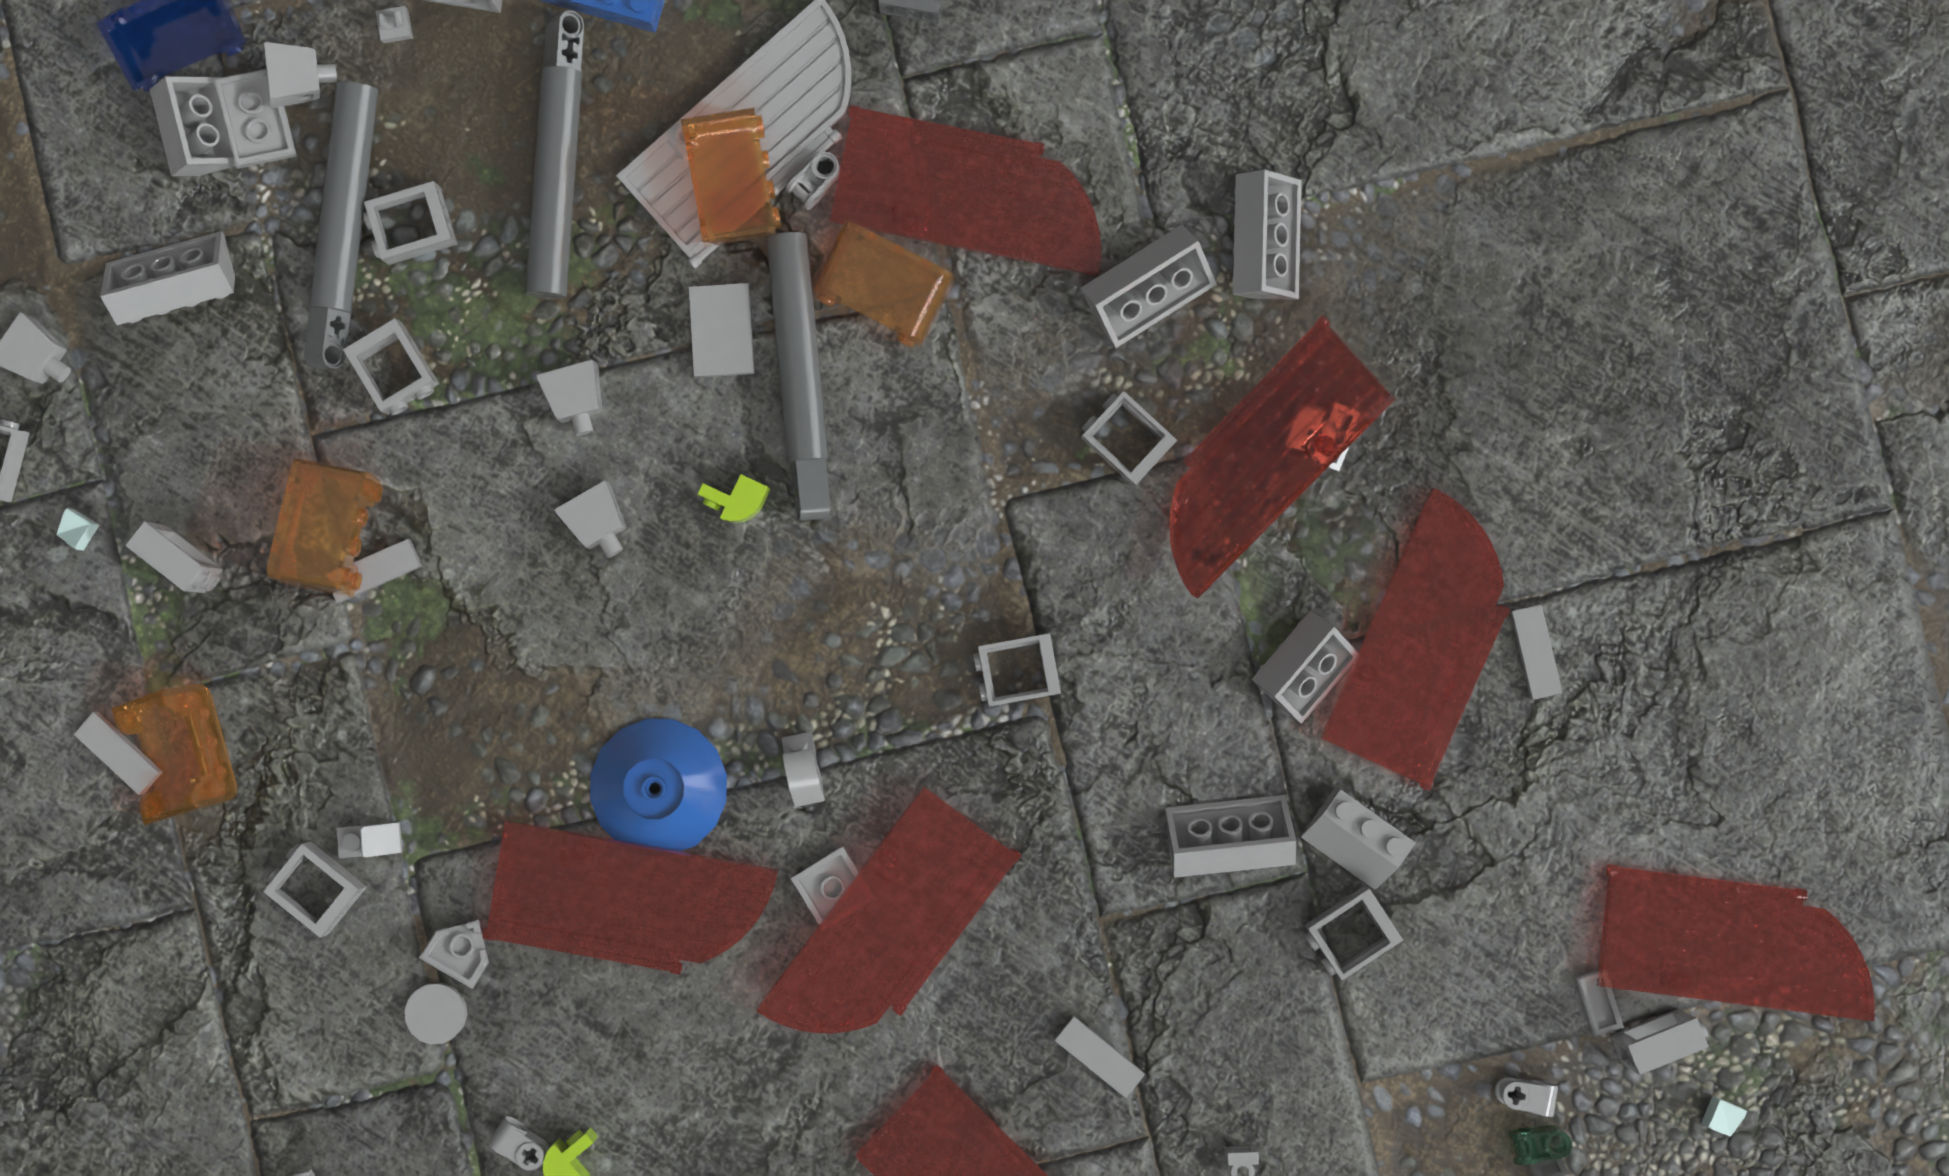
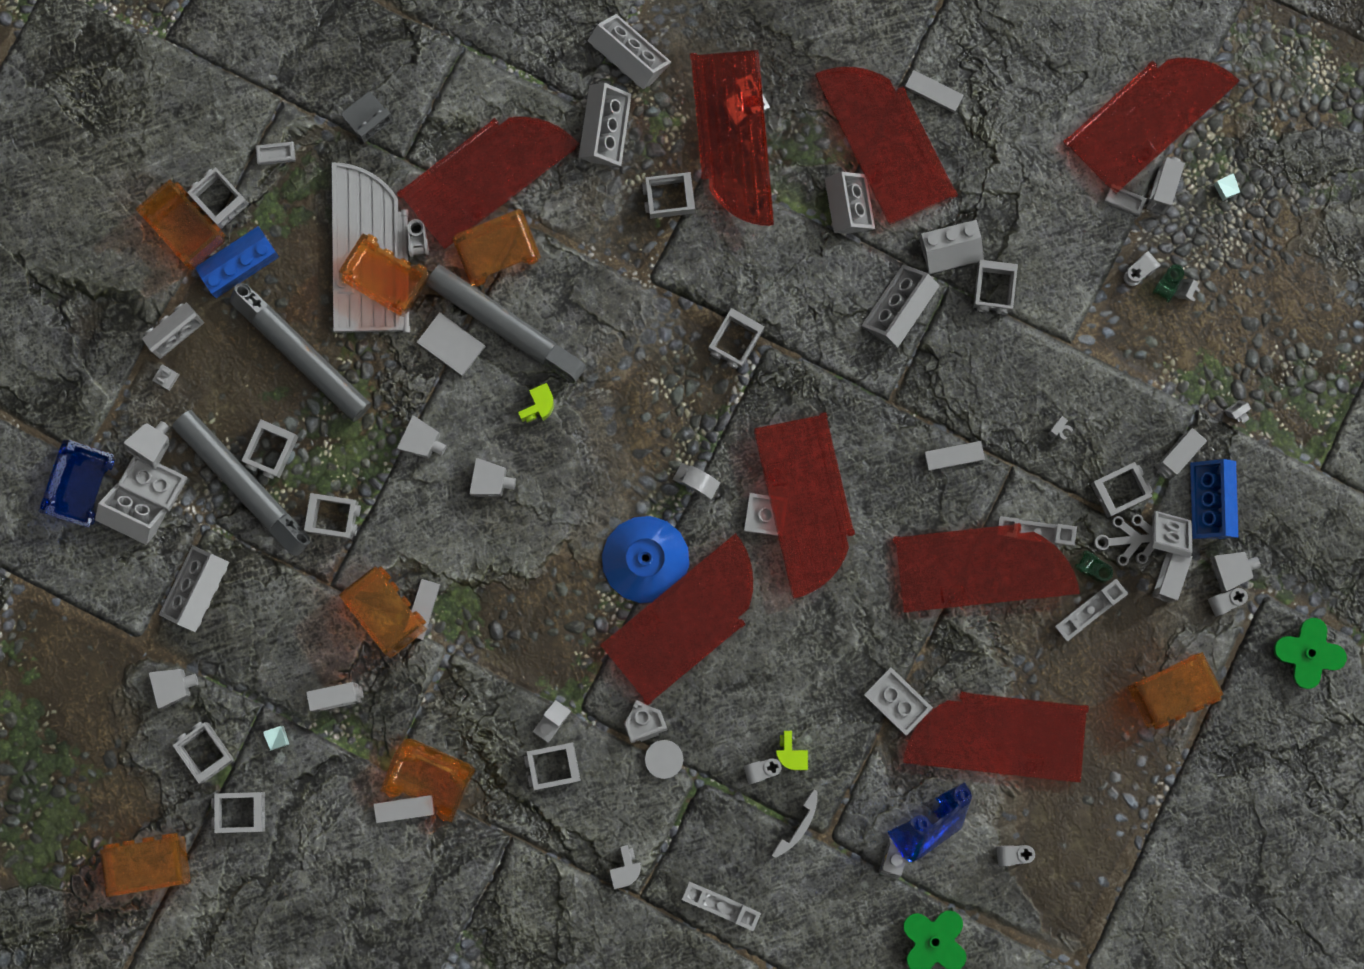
camera: 50 degrees left, 5 degrees down
none -> light grey brick [610,845,641,889]

